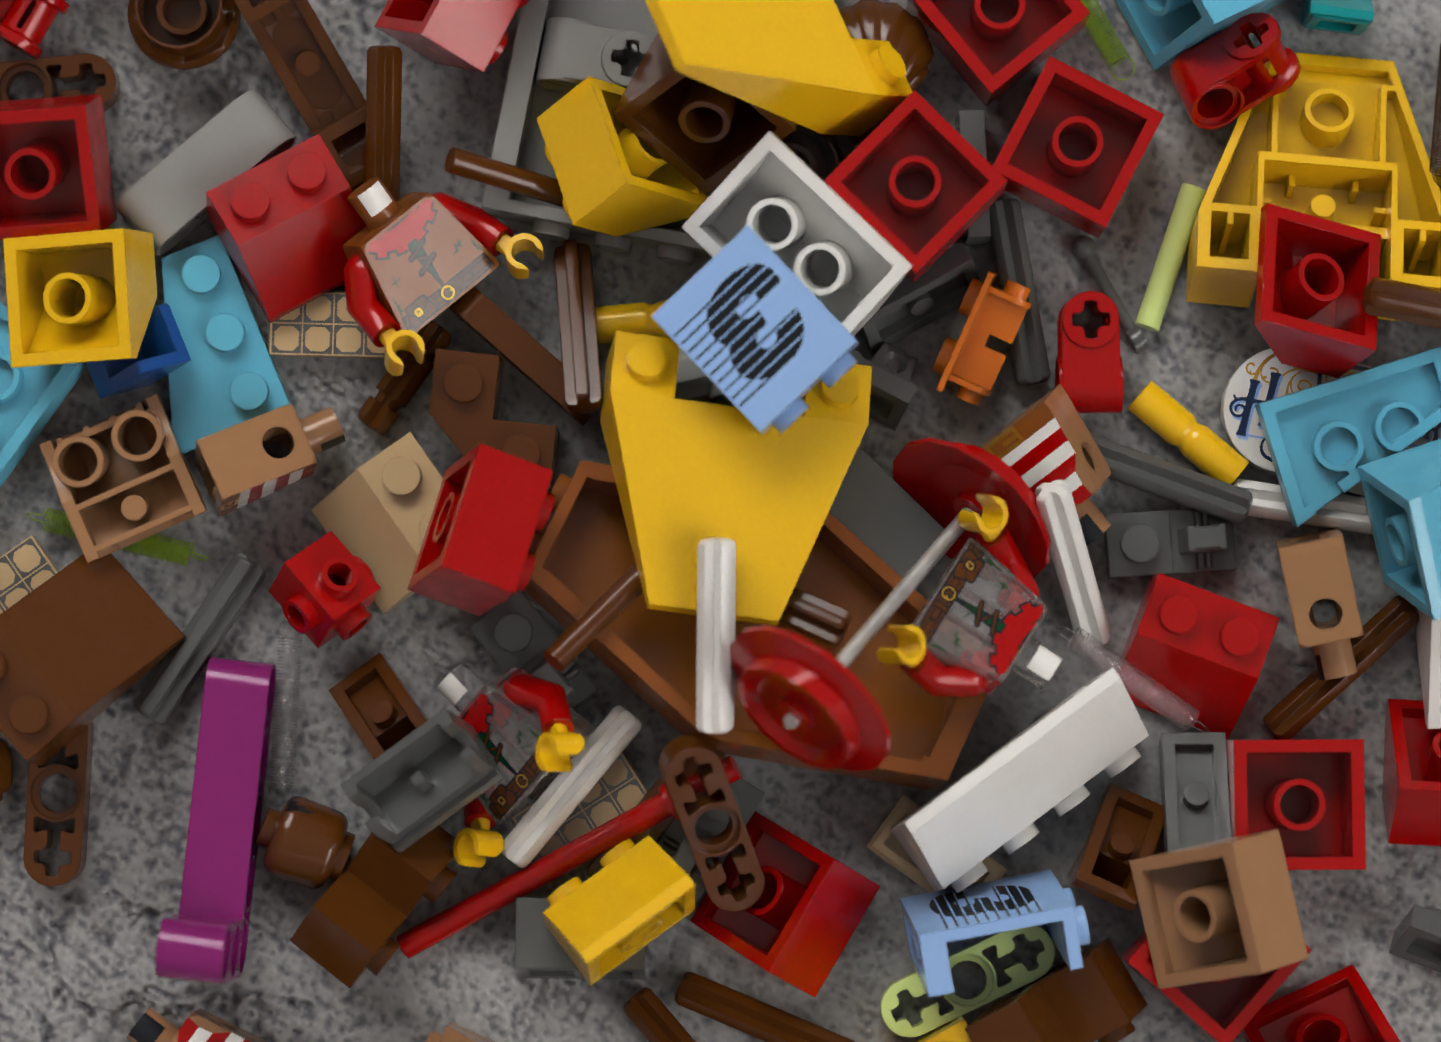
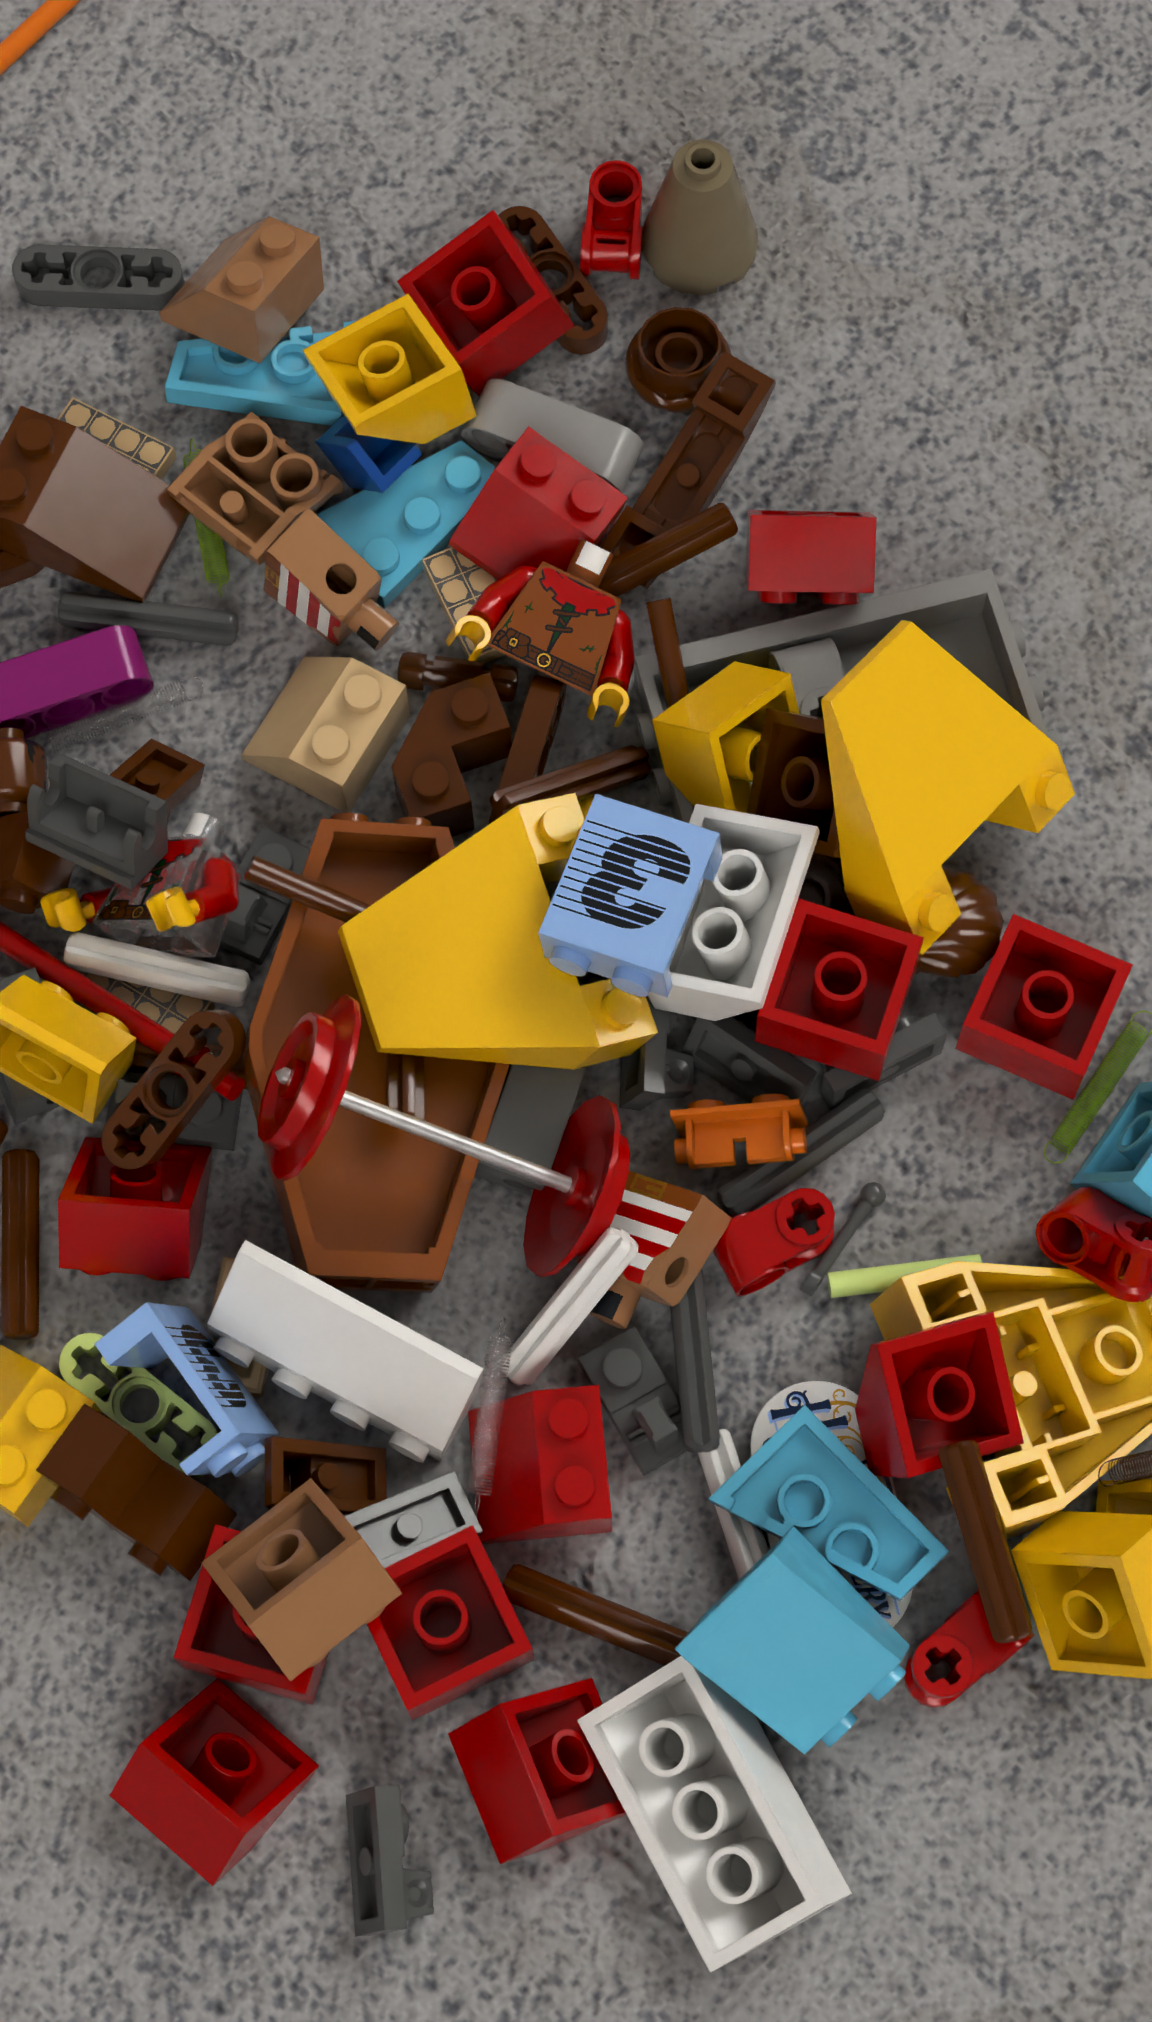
camera: 65 degrees right, 15 degrees down
red brick [268,531,381,648] -> none
red brick [407,443,555,616] -> none
white axle [696,537,736,734] -> none
torso [877,493,1063,697] -> none
red brick [993,56,1164,238] -> none
yellow piece [1127,380,1249,484] -> none
medium nougat torso [1276,528,1364,680] -> none

